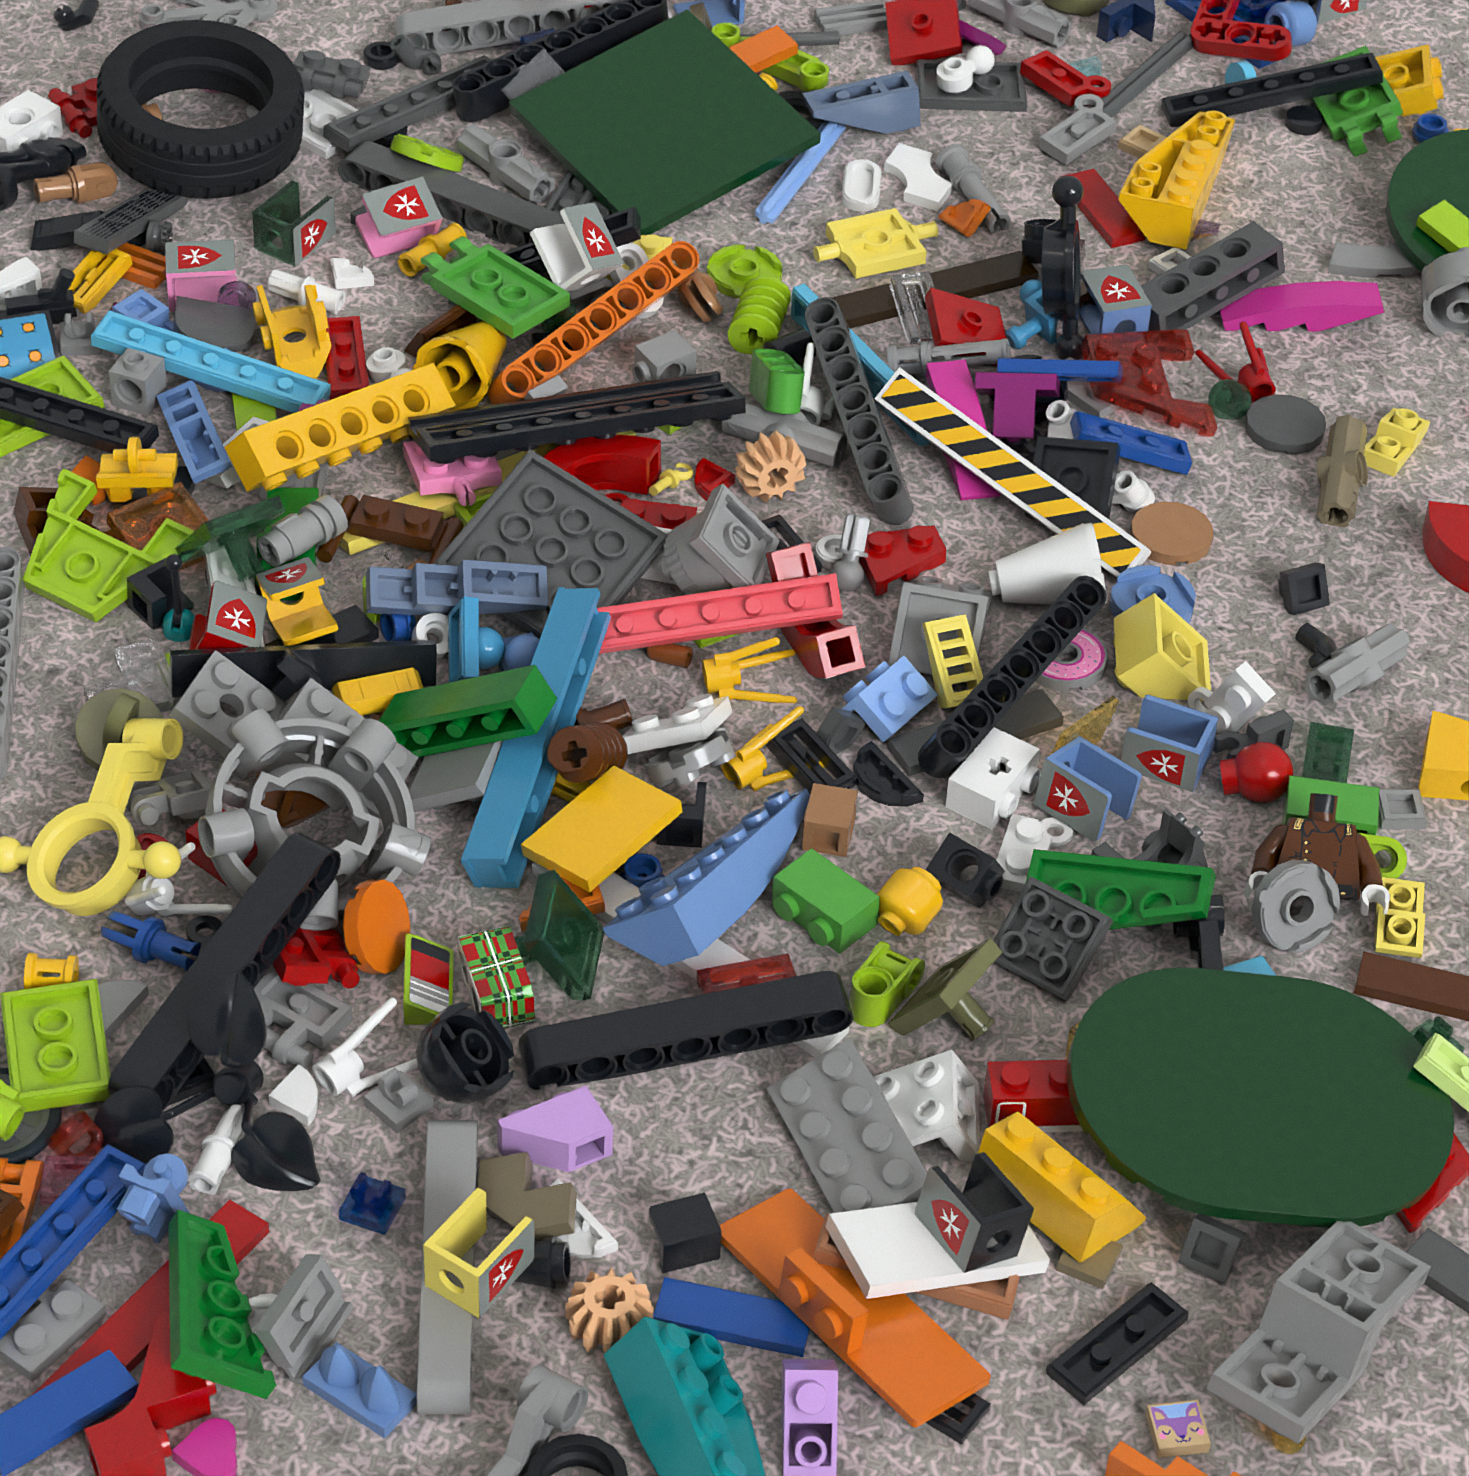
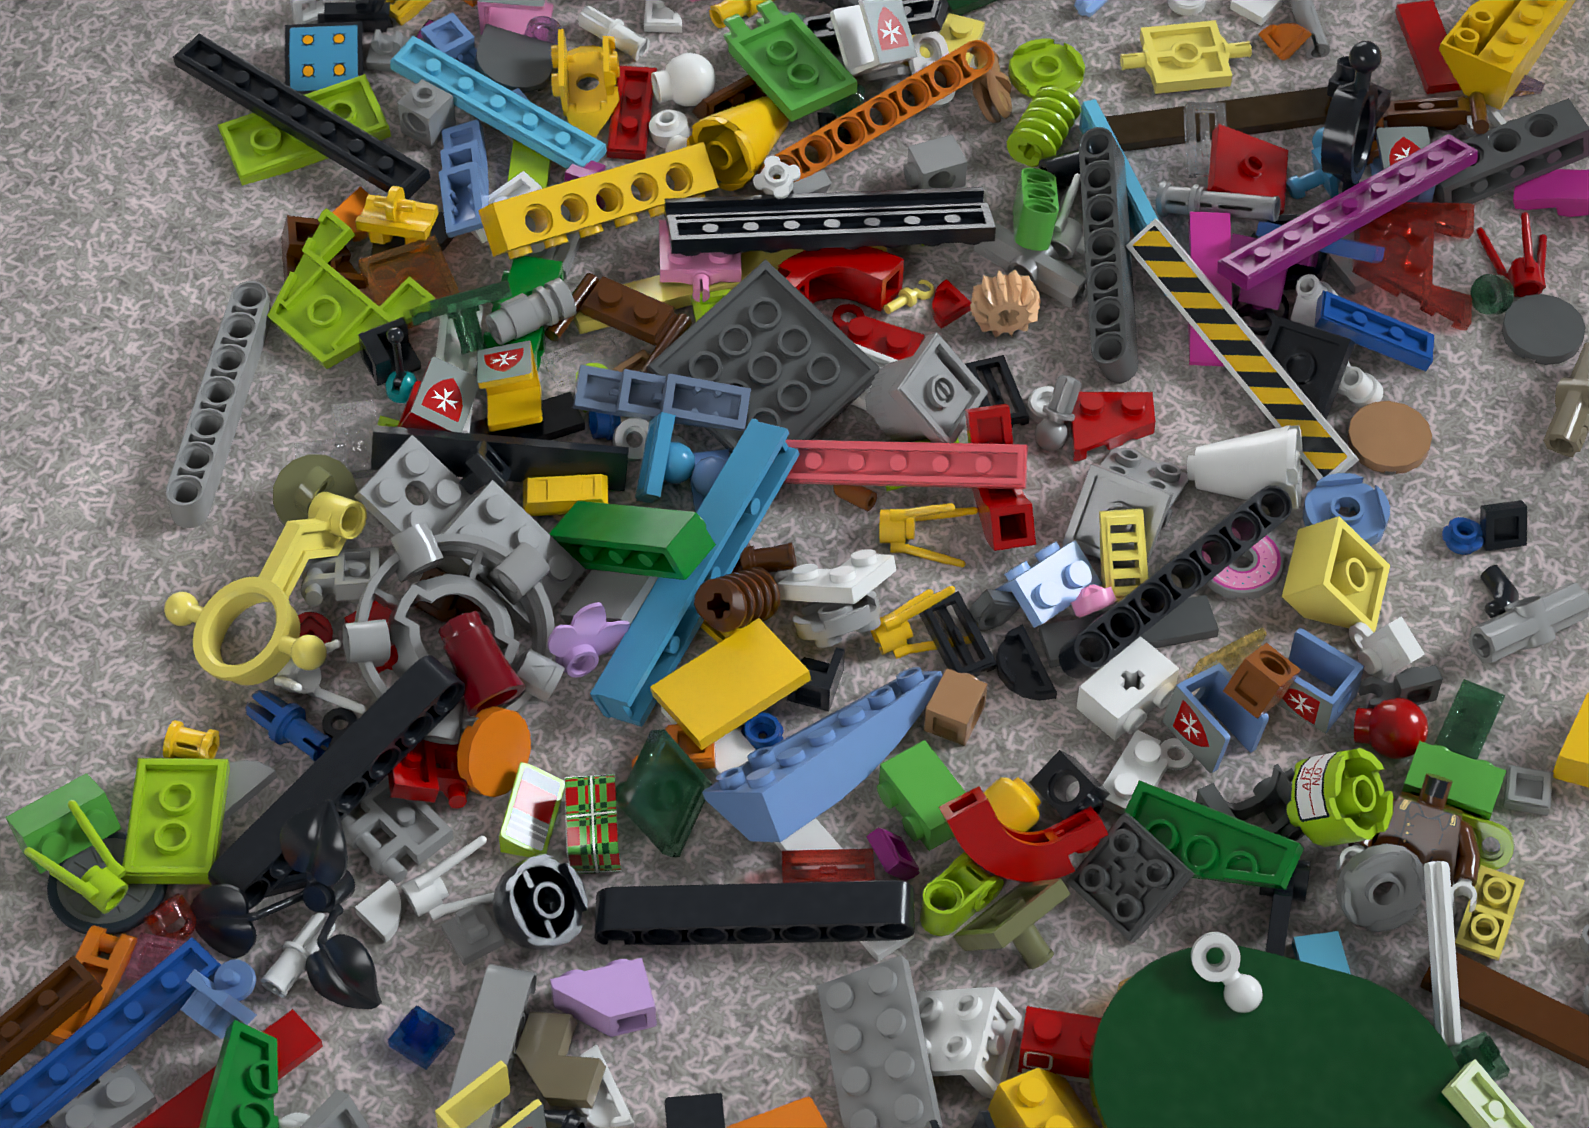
camera: 15 degrees right, 10 degrees up
none -> dark red plant [438,611,526,716]
none -> lavender plate [548,602,630,678]
none -> white piece [651,53,716,106]
none -> white plate [753,156,801,199]
none -> magenta tile [866,827,920,881]
none -> red arch [939,786,1109,882]
none -> bright pink tile [1071,584,1117,618]
none -> white plate [1191,932,1262,1013]
none -> magenta tile [1217,134,1478,291]
none -> dark orange brick [1223,642,1301,719]
none -> lime brick [1286,748,1393,847]
none -> reddish brown plate [1373,92,1489,141]
none -> white axle [1424,861,1462,1047]
none -> blue plate [1442,517,1484,555]

